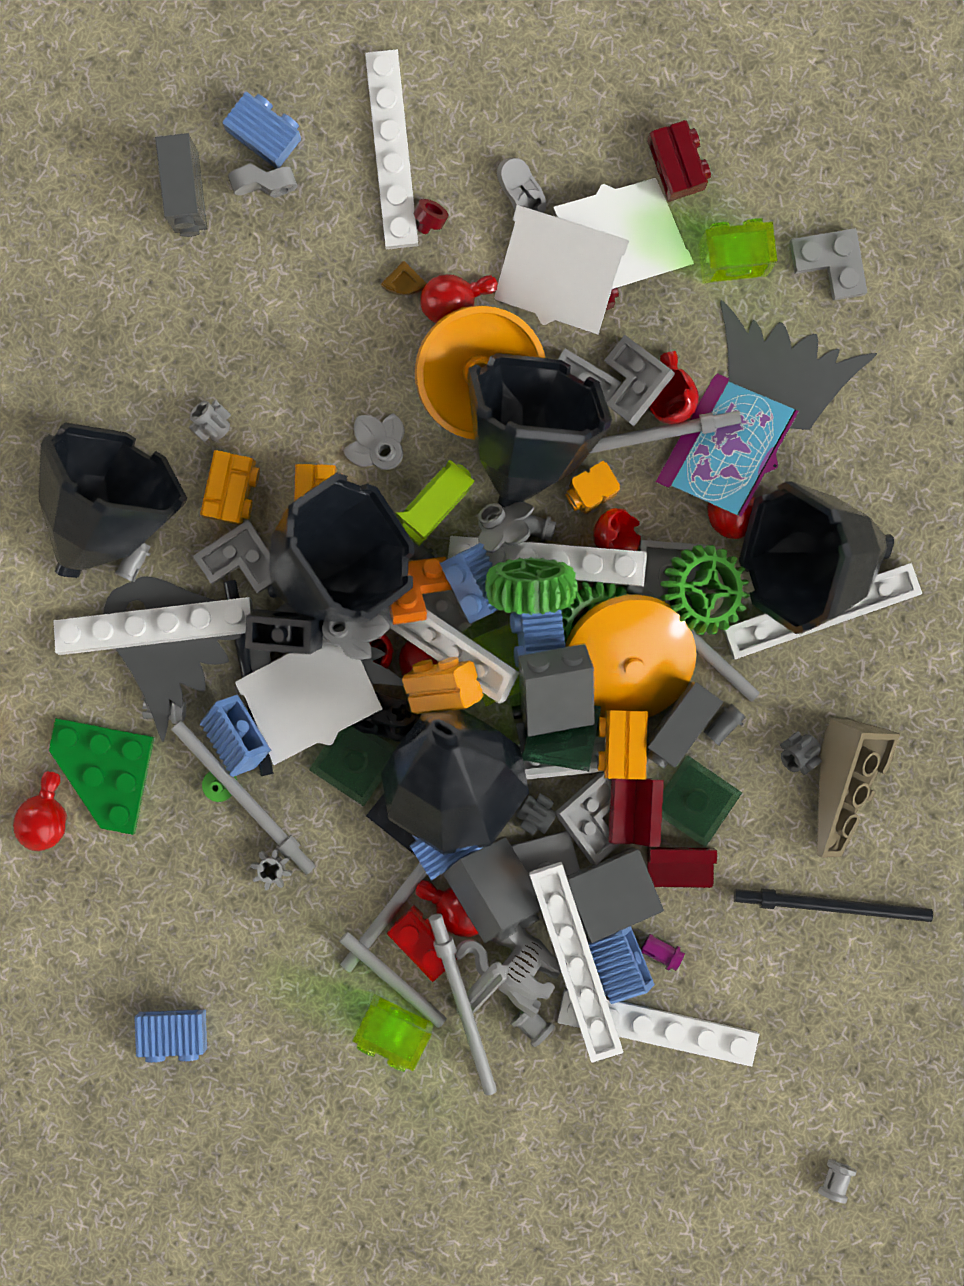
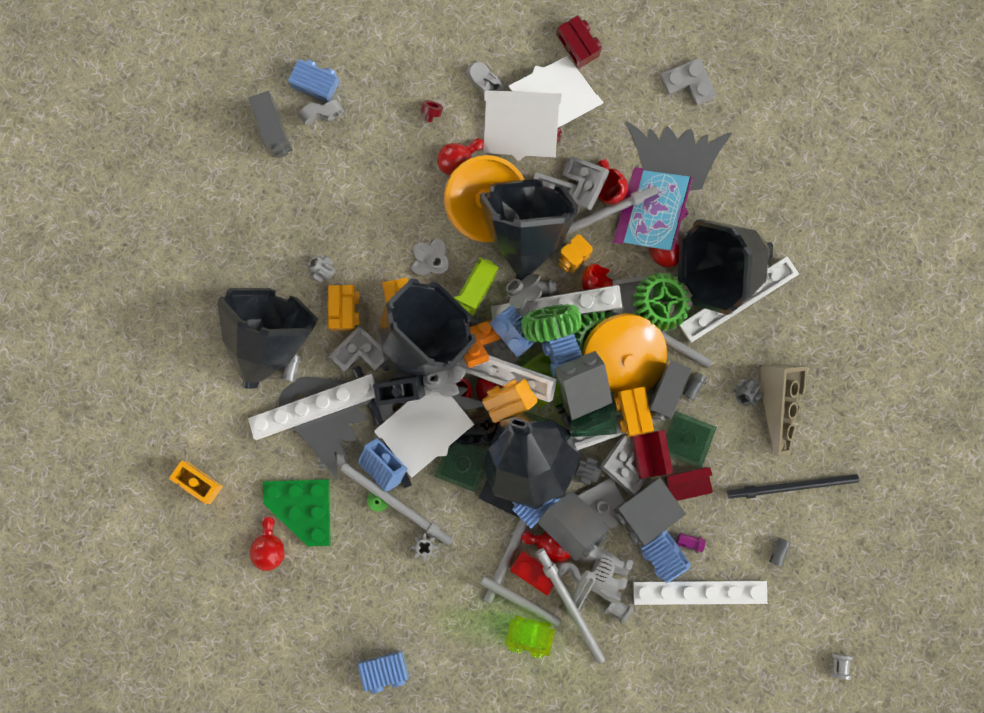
camera: 10 degrees left, 5 degrees down
white plate [365,49,418,249] -> none
pearl gold tile [381,261,427,295] -> none
white plate [529,861,624,1063] -> none
clear neon green brick [698,218,778,284] -> none
none -> dark grey pin [769,537,792,567]

